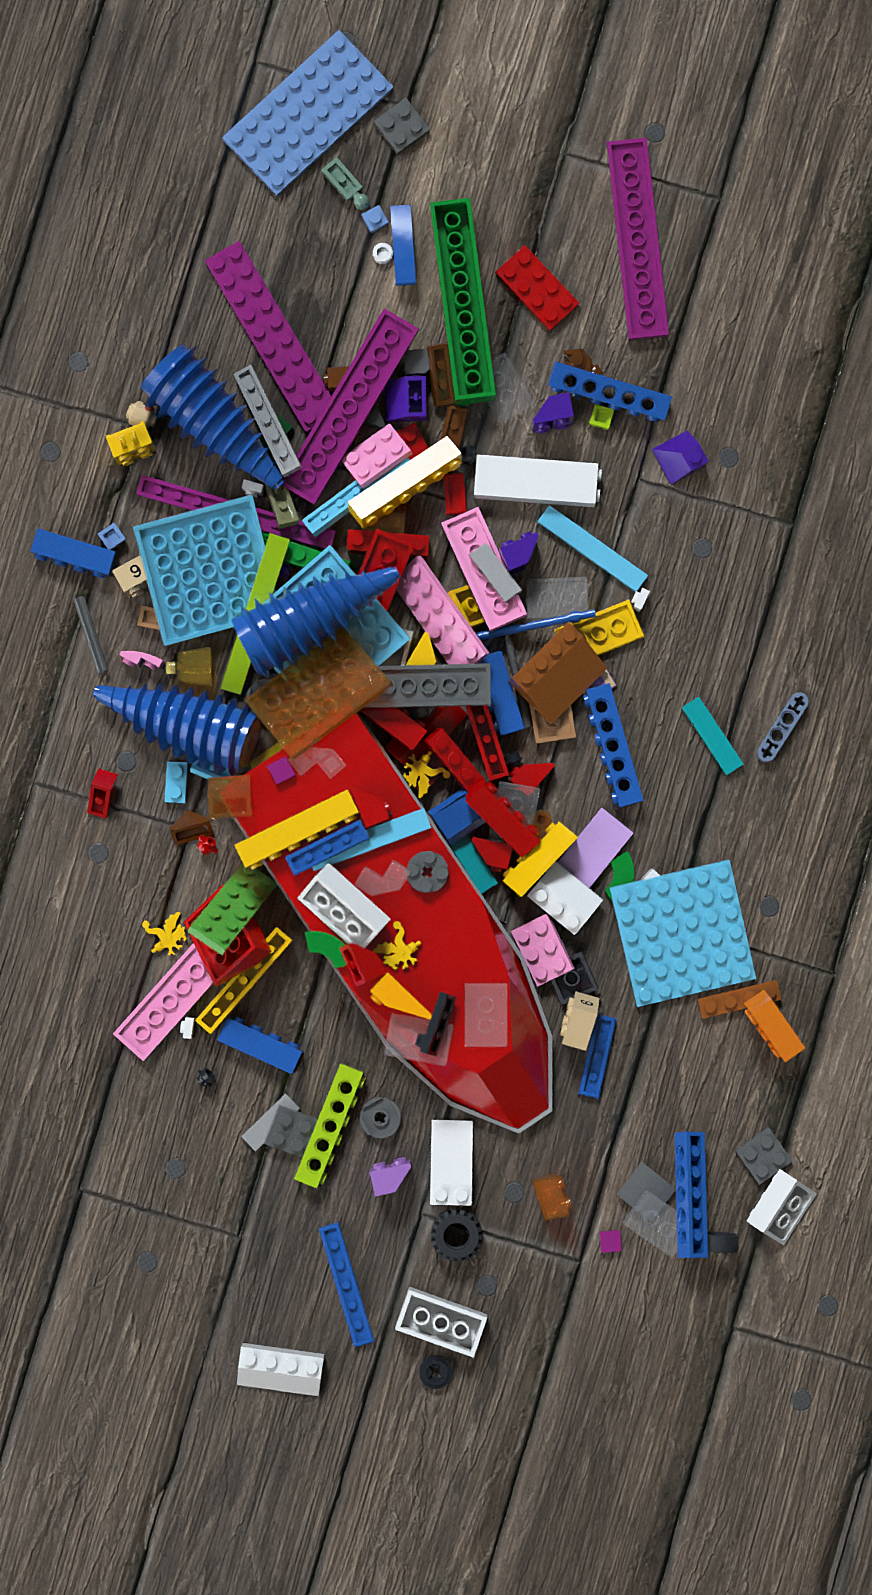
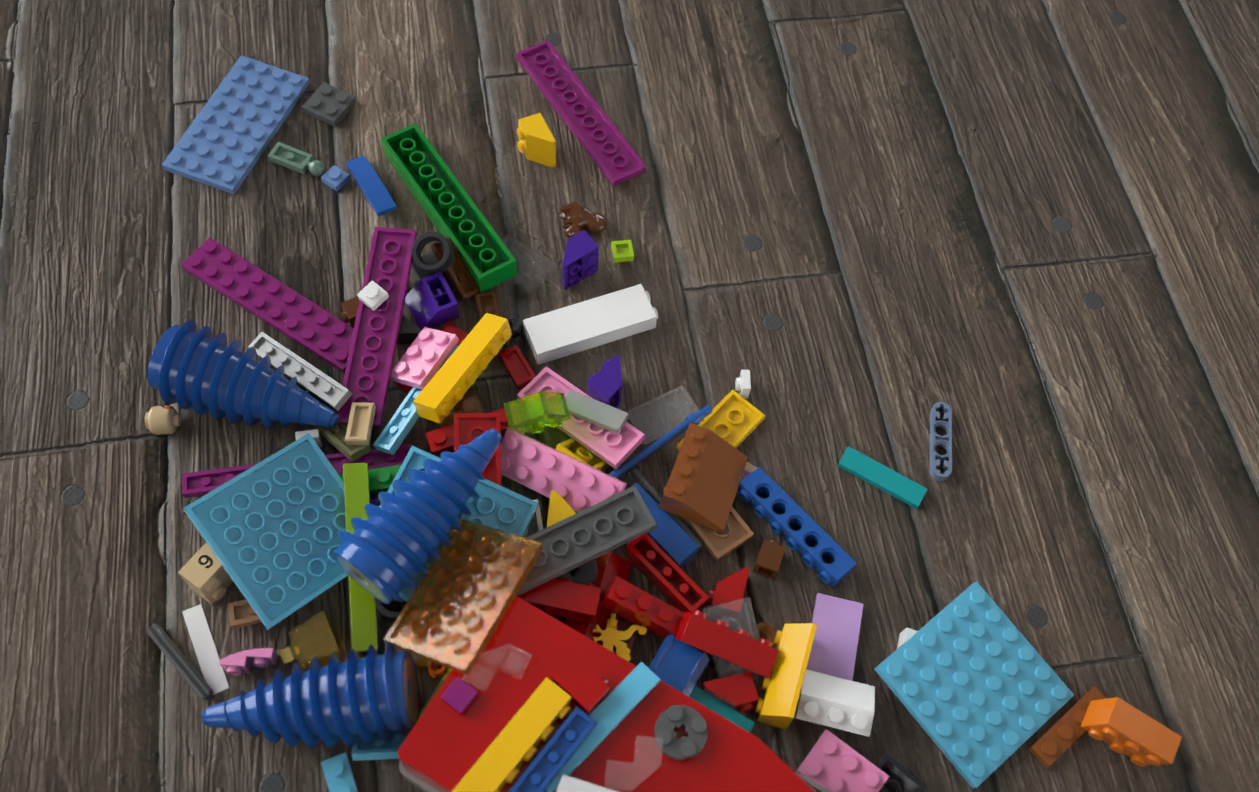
camera: 30 degrees left, 25 degrees down
blue brick [30,528,118,579] -> none
medium blue plate [98,523,126,550] -> none
yellow hinge [106,421,156,466] -> none
clear orange slope [208,775,253,820] -> none
white tile [373,243,393,264] -> none
red plate [495,245,580,331] -> none
black plate [504,752,523,768] -> none
medium azure tile [537,505,648,592] -> none
blue brick [547,361,672,422] -> none
green tile [604,851,634,903] -> none
dark purple slope [652,430,709,485] -> none
none -> white sticker [182,604,229,695]
none -> tan tile [345,402,376,445]
none -> white plate [357,280,389,311]
none -> black tyre [412,232,454,274]
none -> clear neon green brick [504,391,570,434]
none -> yellow slope [517,113,556,168]
none -> reddish brown brick [753,539,786,580]

